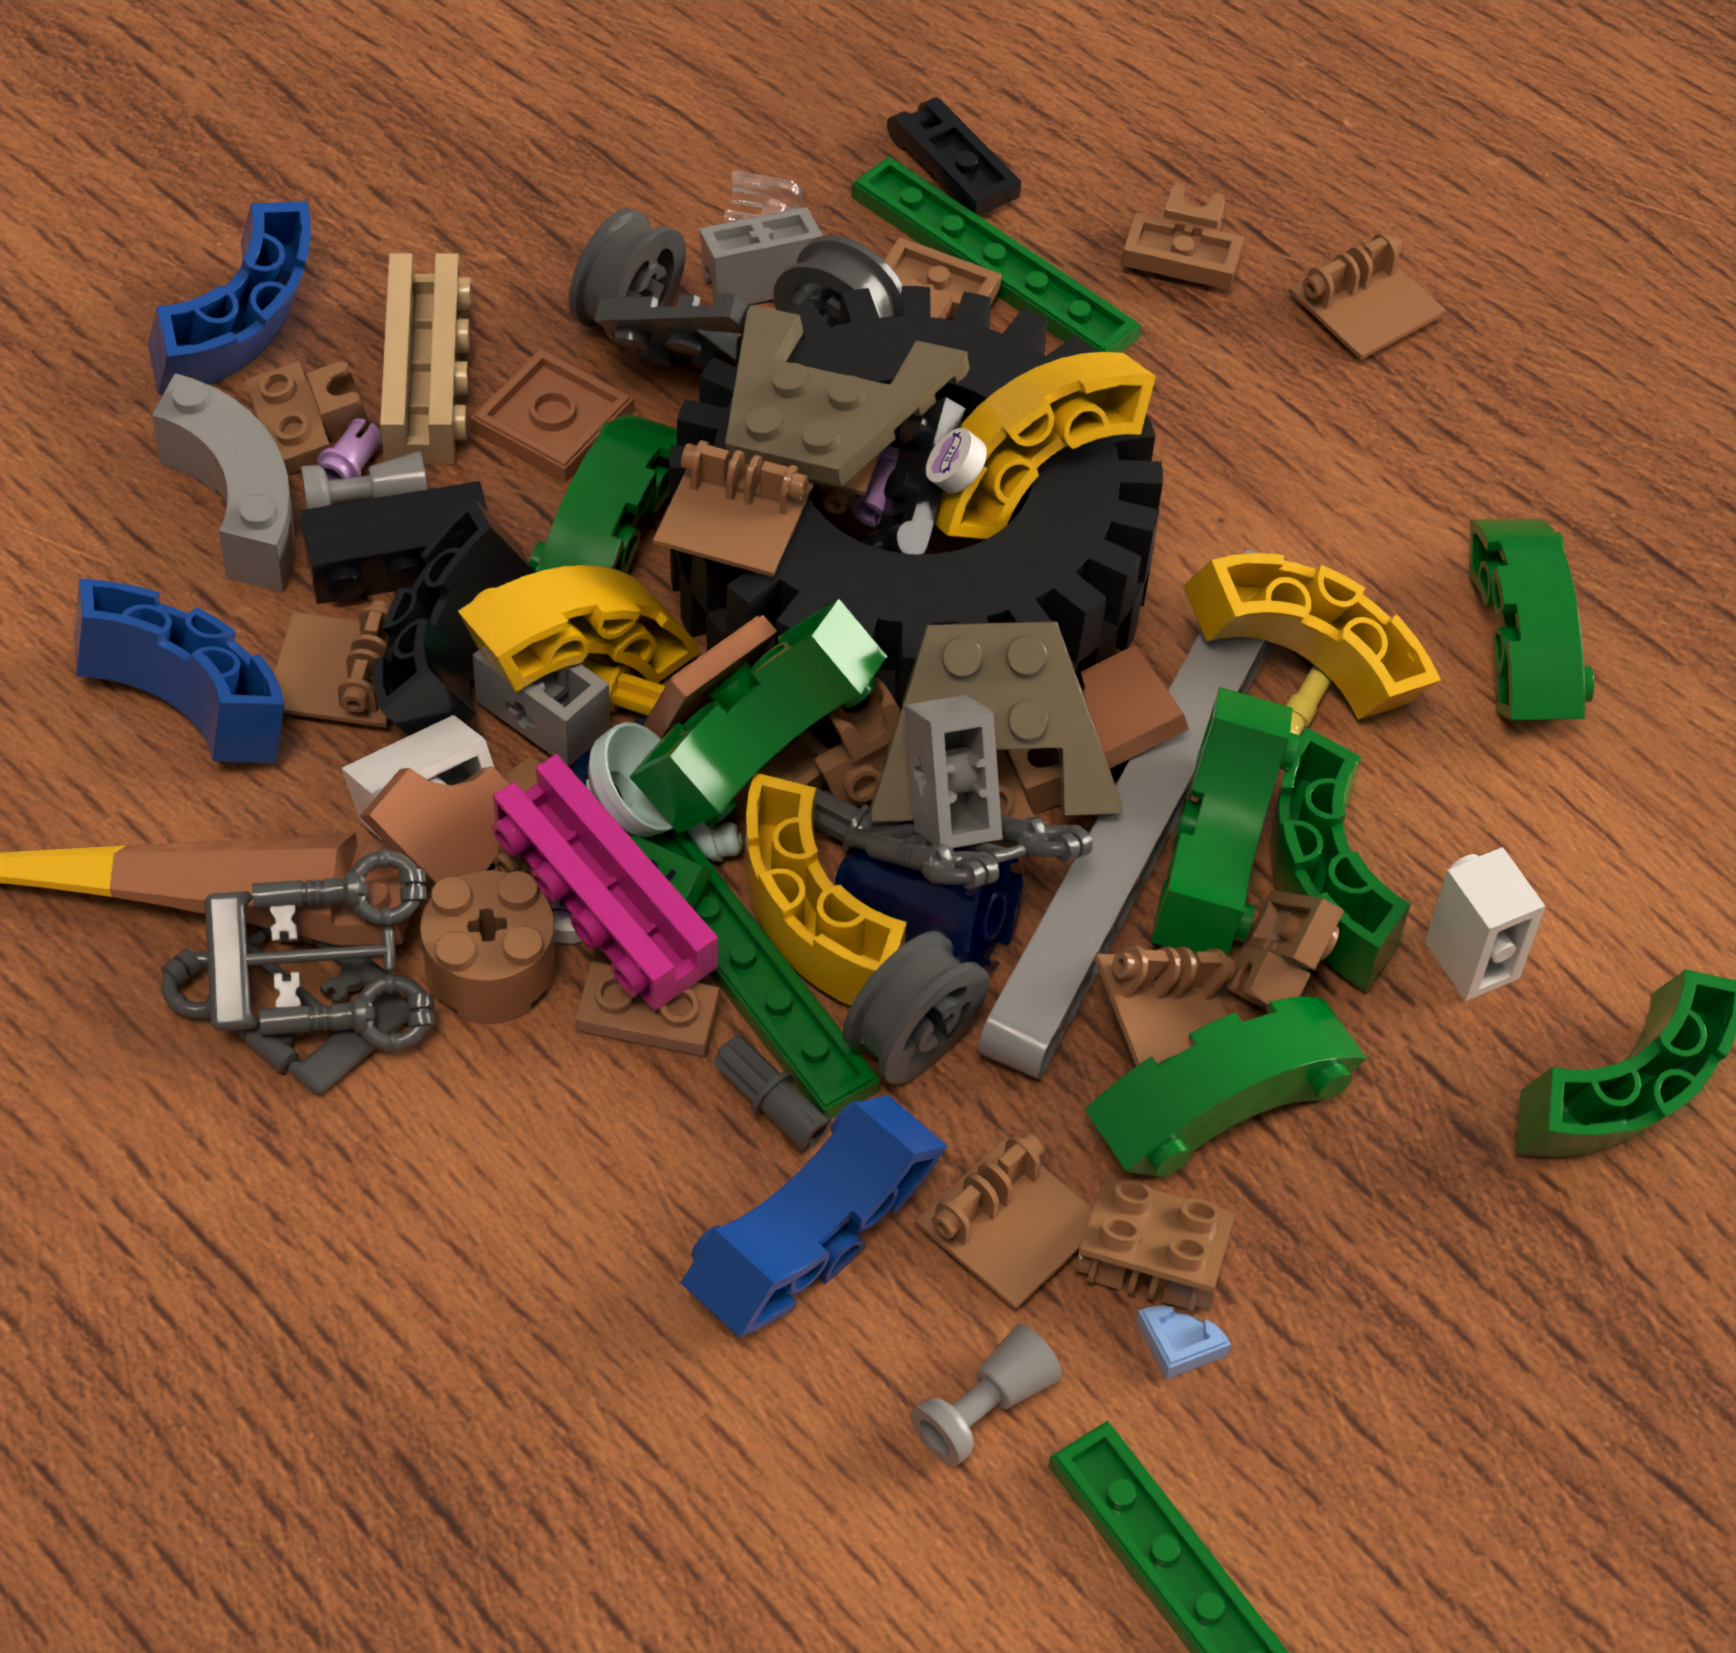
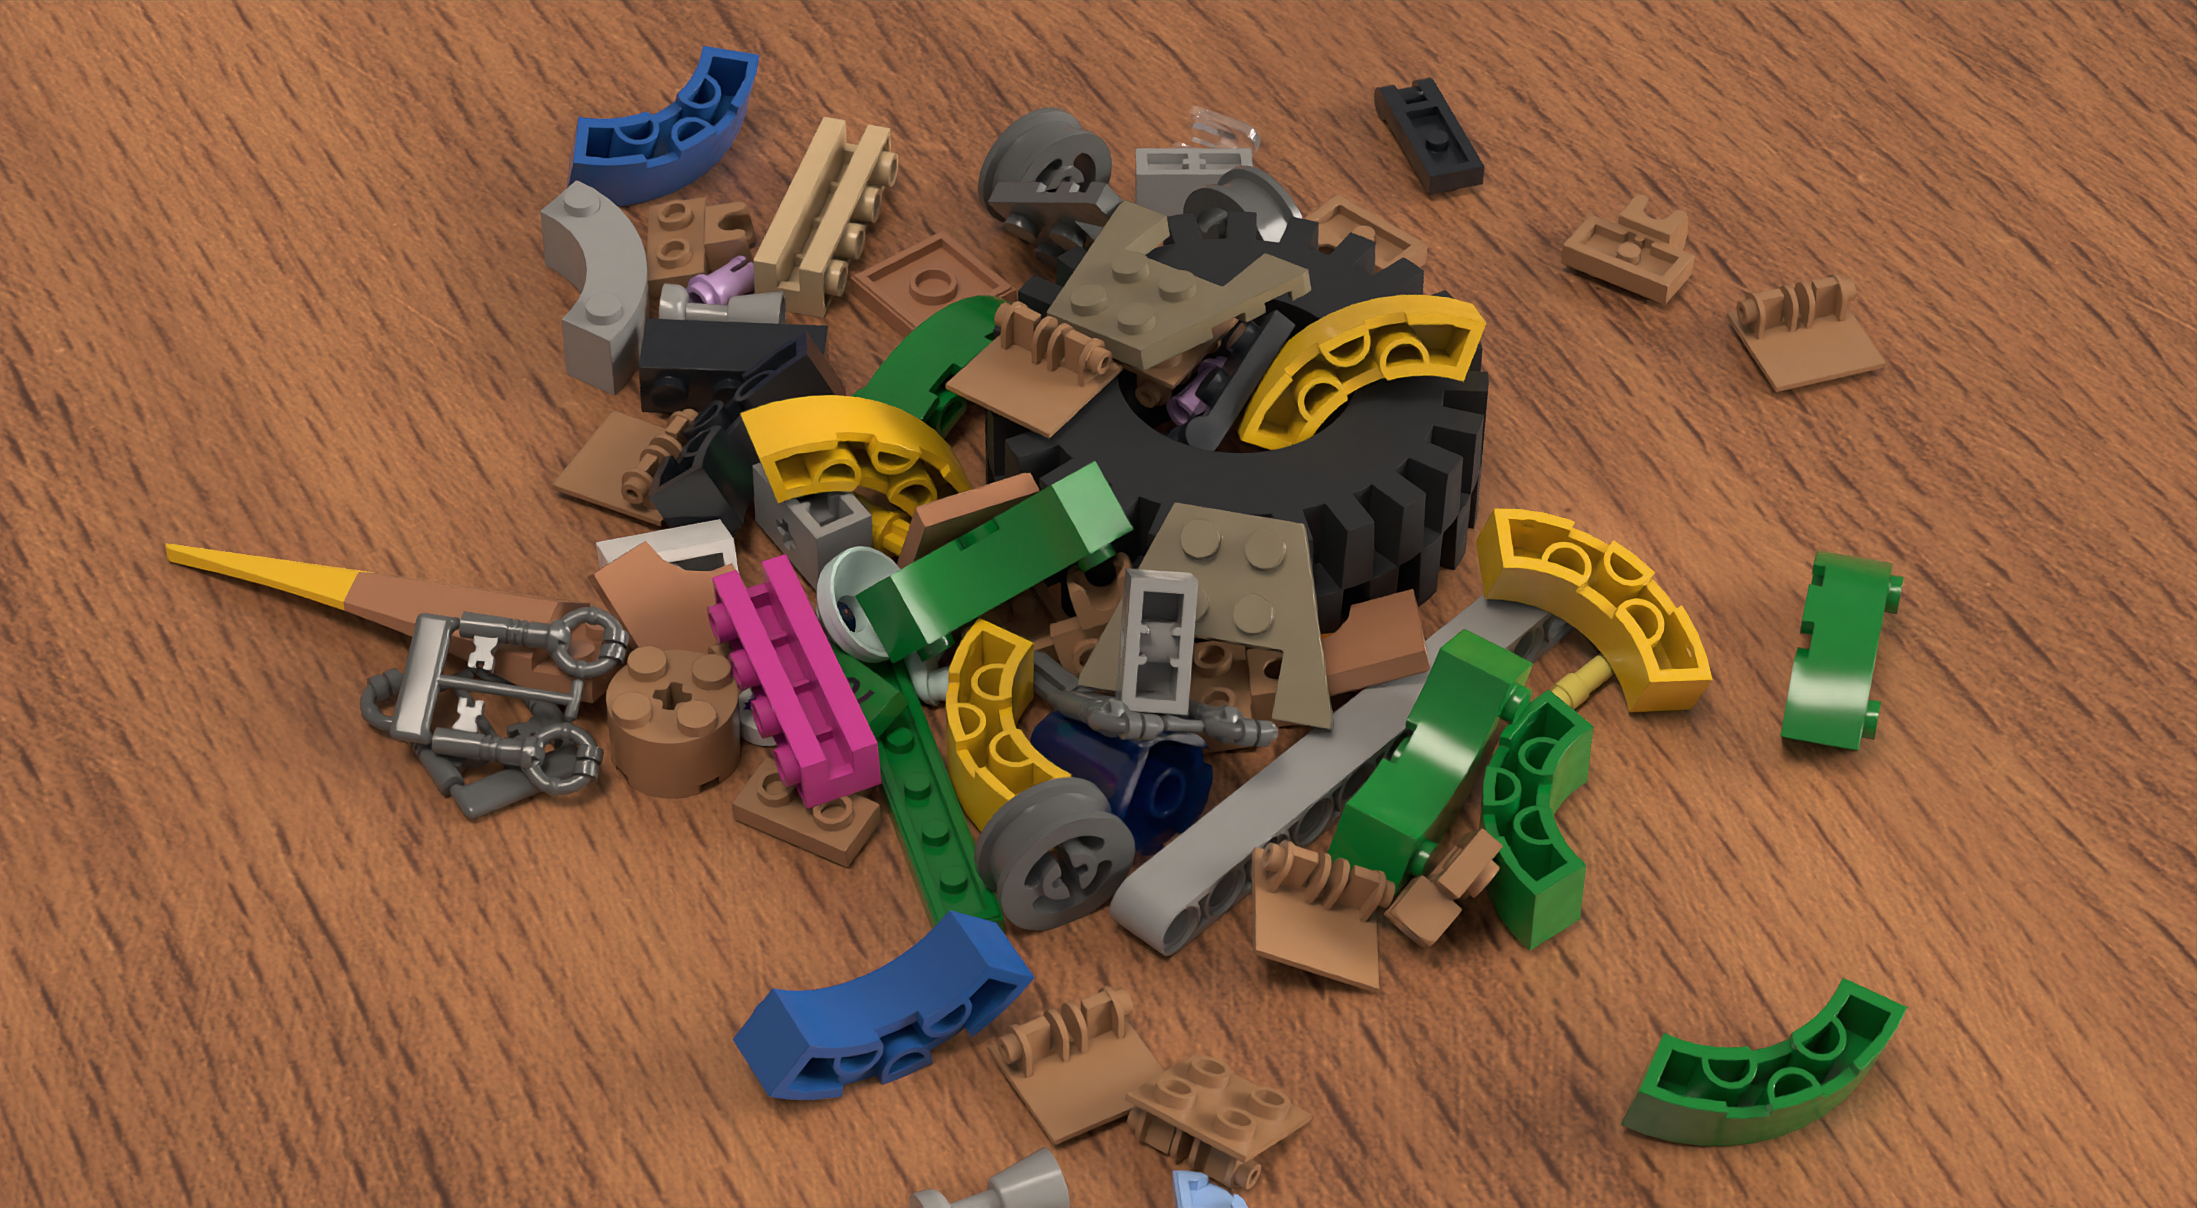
camera: 20 degrees right, 10 degrees down
blue brick [74,579,284,764] -> none
dark grey axle [714,1036,832,1152] -> none
green tile [851,156,1141,353] -> none
white tile [926,428,986,493] -> none
green brick [1084,997,1367,1177] -> none
white brick [1425,847,1546,1002] -> none

